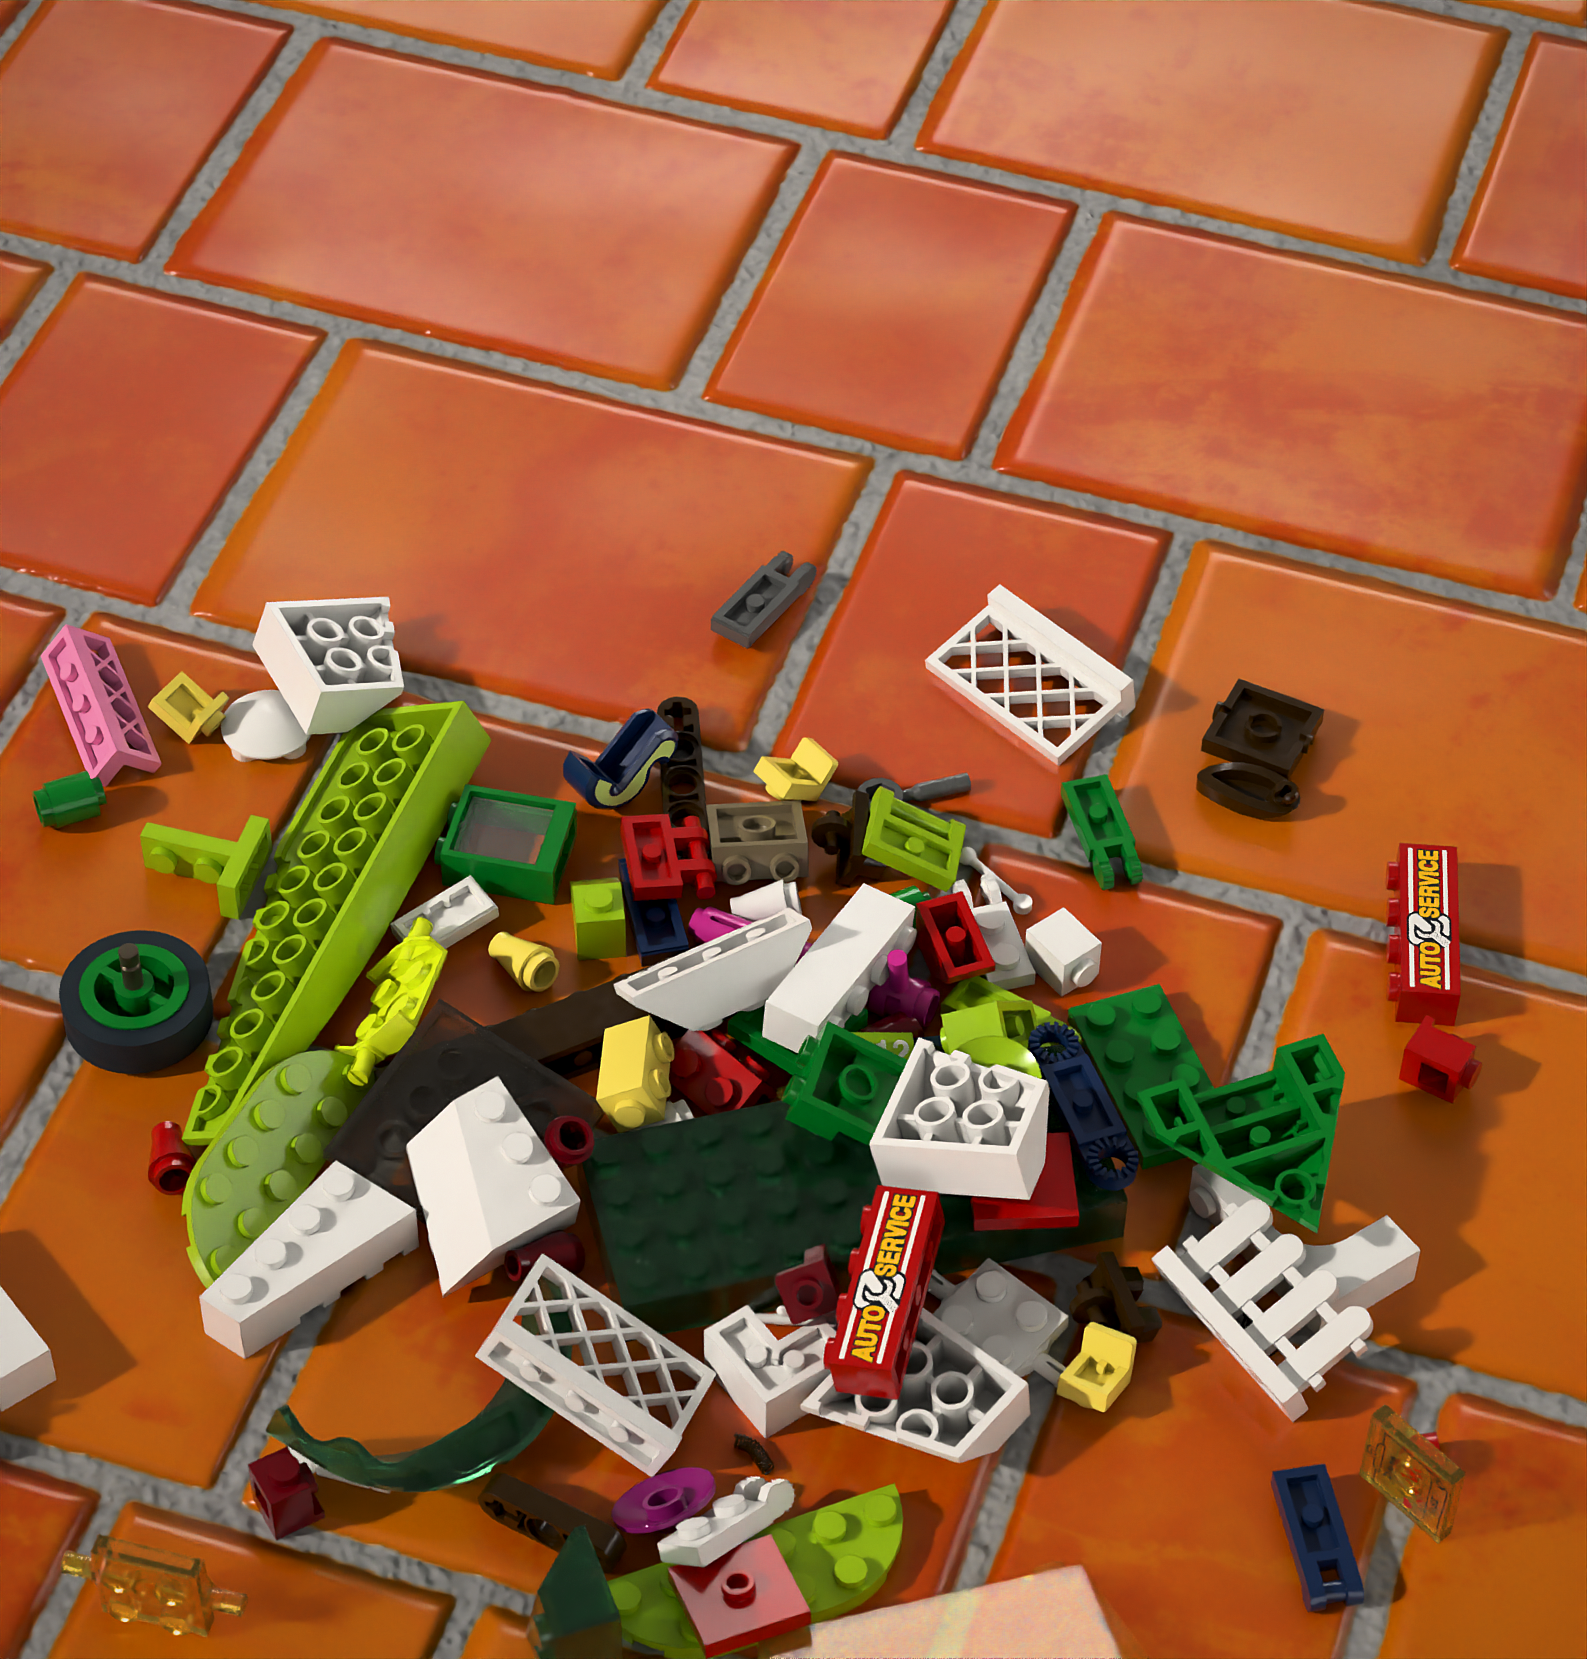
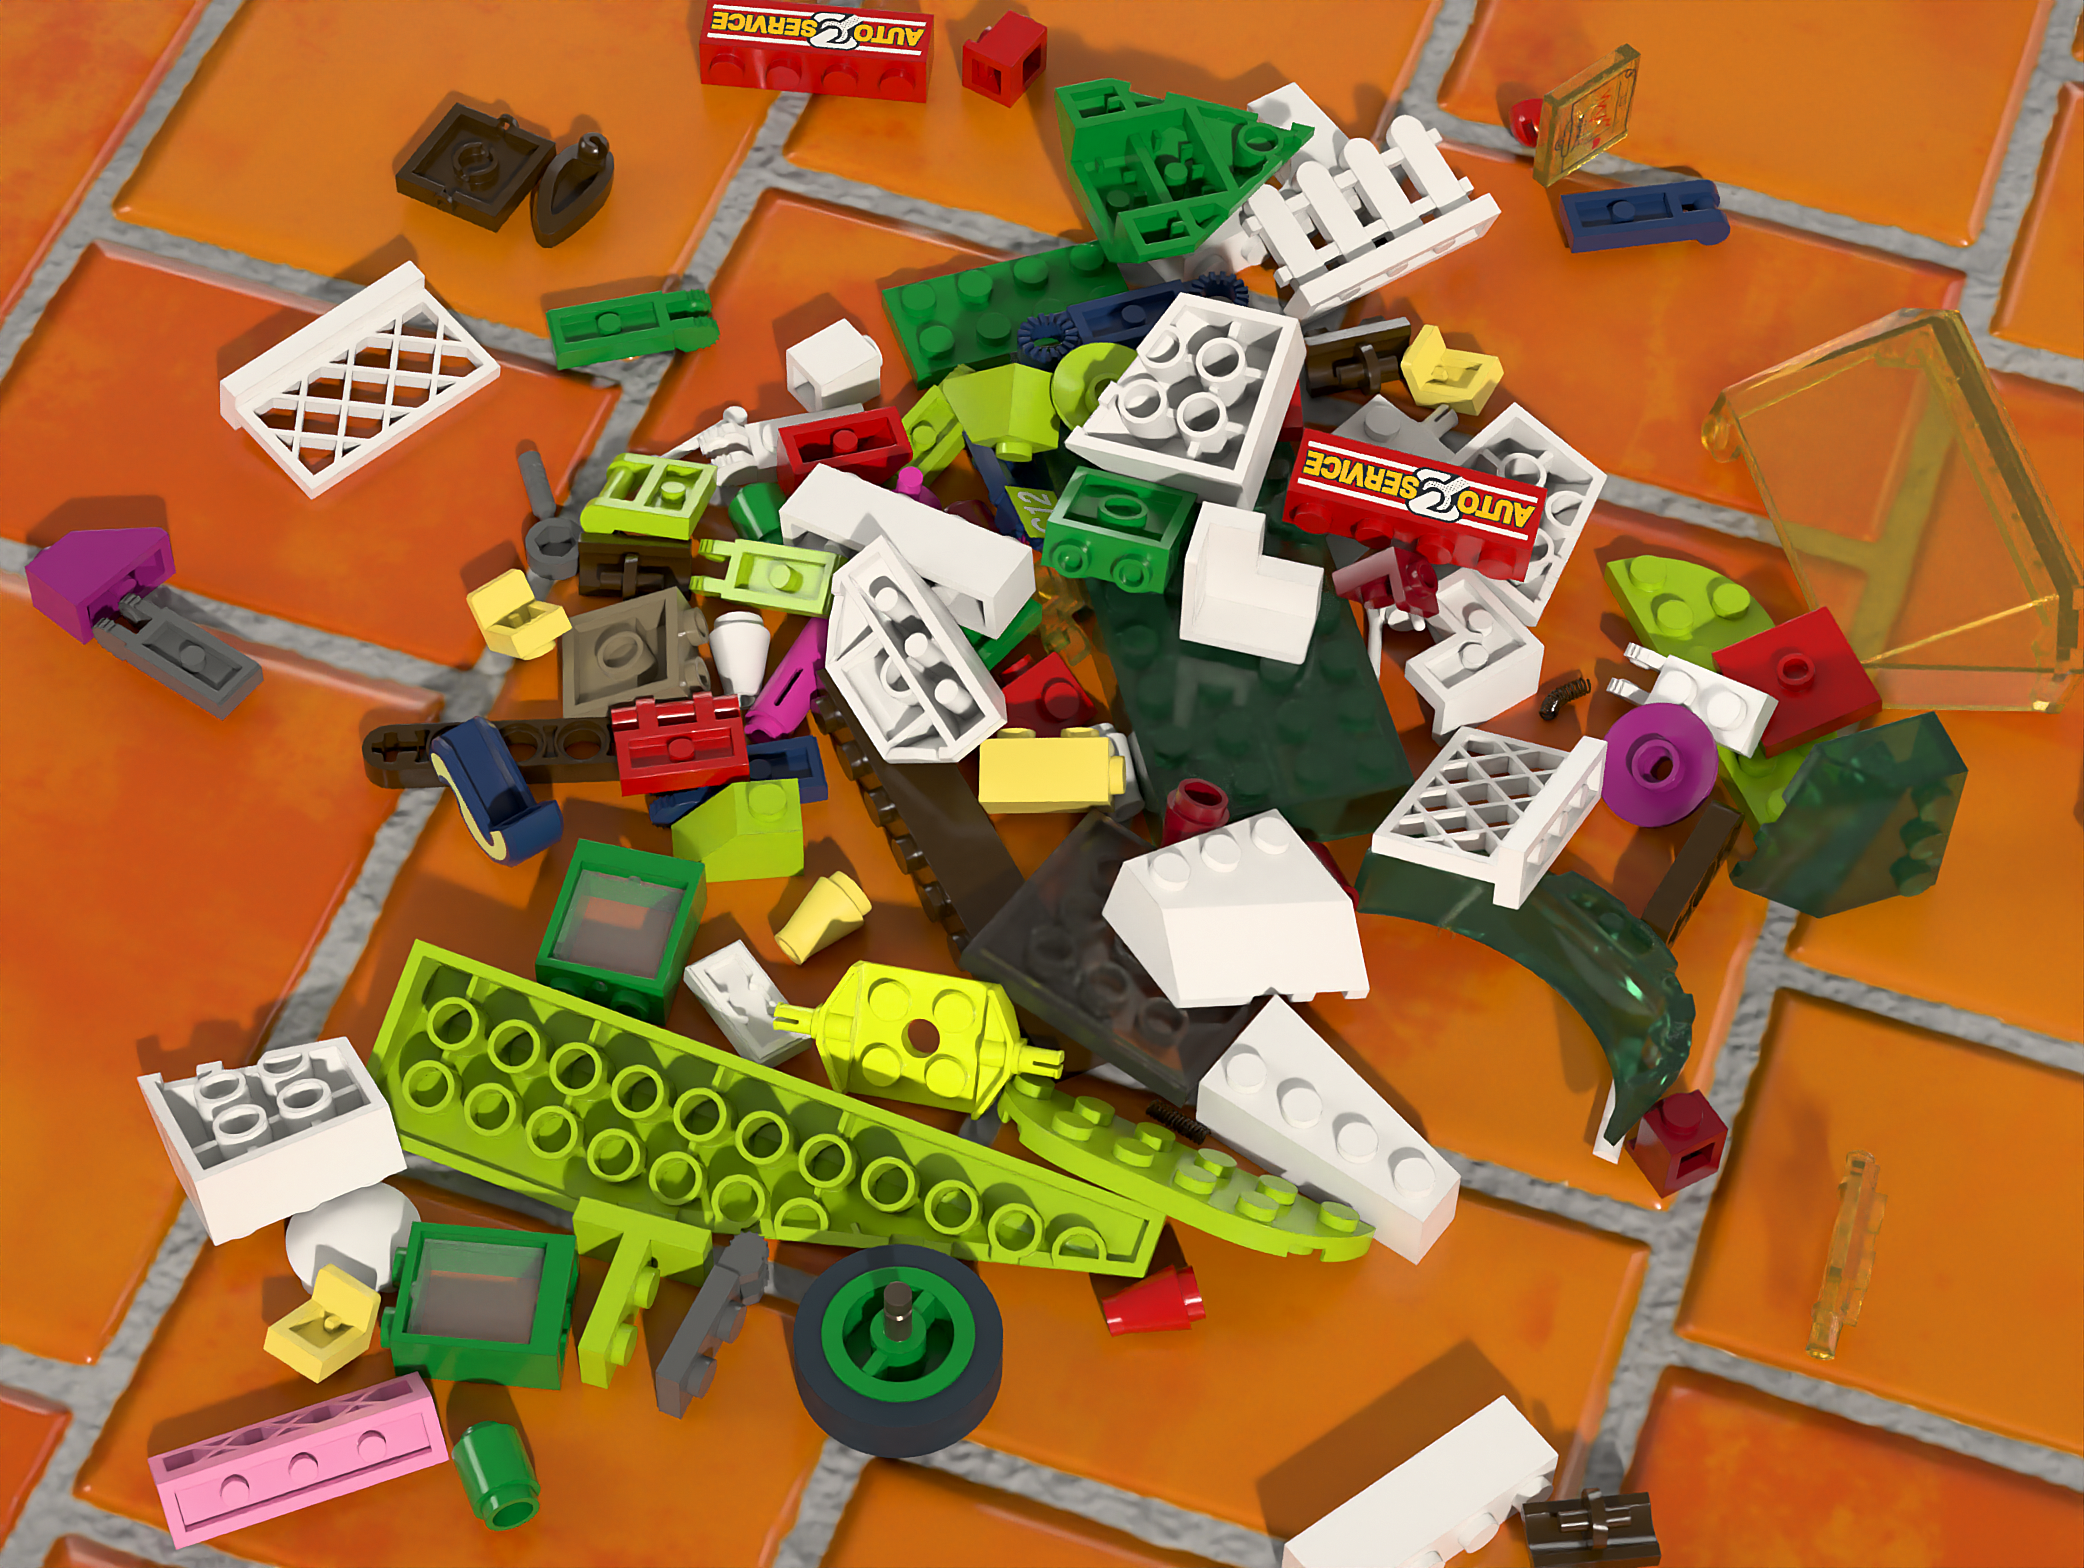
camera: 90 degrees left, 5 degrees up
none -> magenta slope [24,527,176,645]
none -> window [380,1221,580,1390]
none -> dark grey hinge [655,1230,770,1419]
none -> lime hinge [689,538,850,619]
none -> white panel [1180,501,1324,664]

